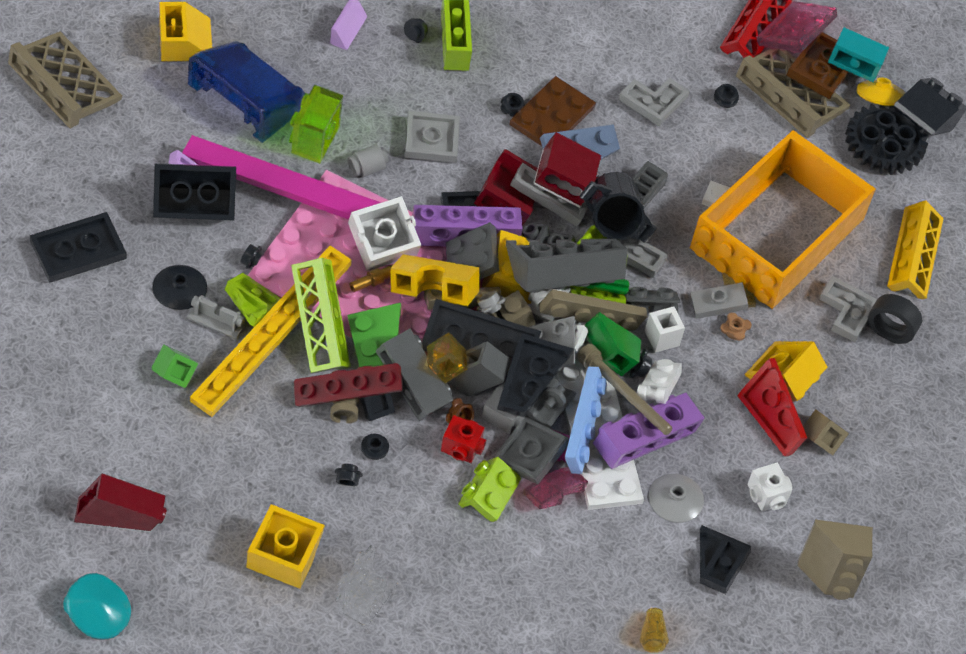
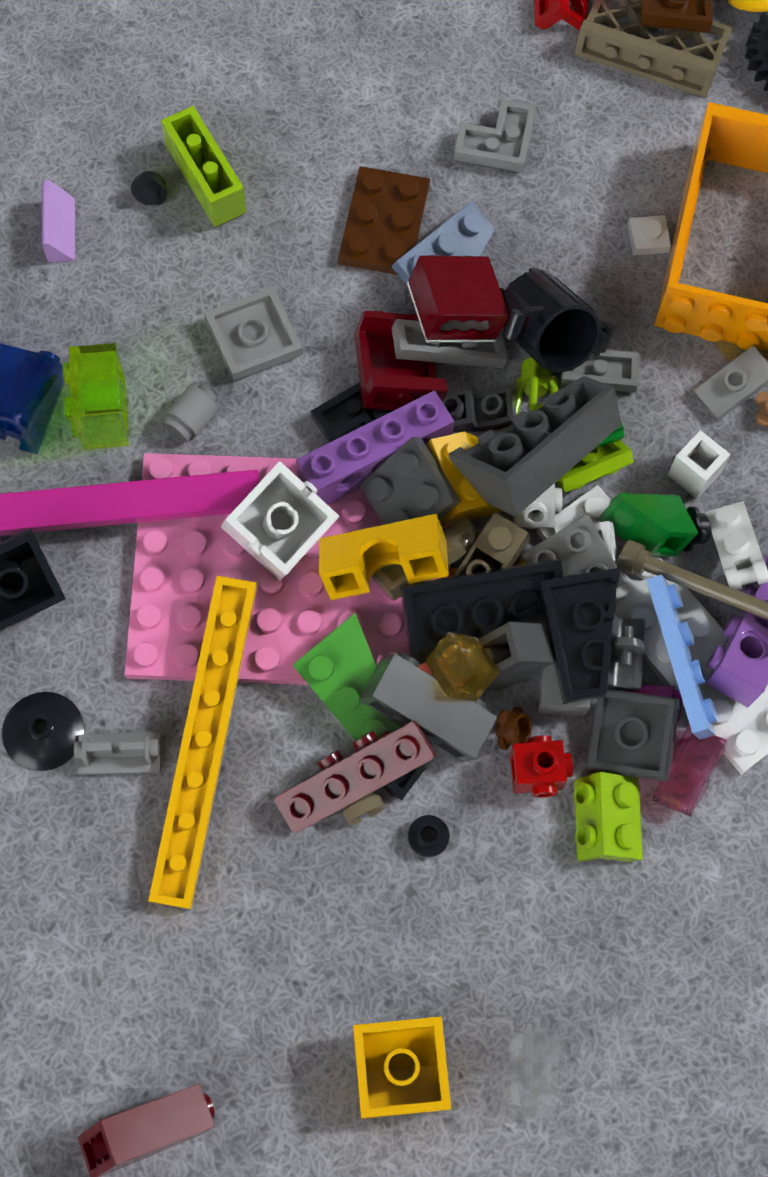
camera: 20 degrees left, 15 degrees up
bright green panel [151,344,198,388] -> none
lime wing [224,273,281,327] -> none
black plate [240,244,264,269] -> none
lime fence [291,258,351,373] -> none
black plate [335,464,363,486] -> none
pearl gold bar [349,263,395,292] -> none
light grey plate [477,291,506,315] -> none
black plate [500,93,525,117] -> none
dark tan plate [539,289,648,331] -> none
dark grey hinge [625,287,681,315] -> none
dark grey slope [632,161,668,208] -> none
black plate [714,84,739,108] -> none

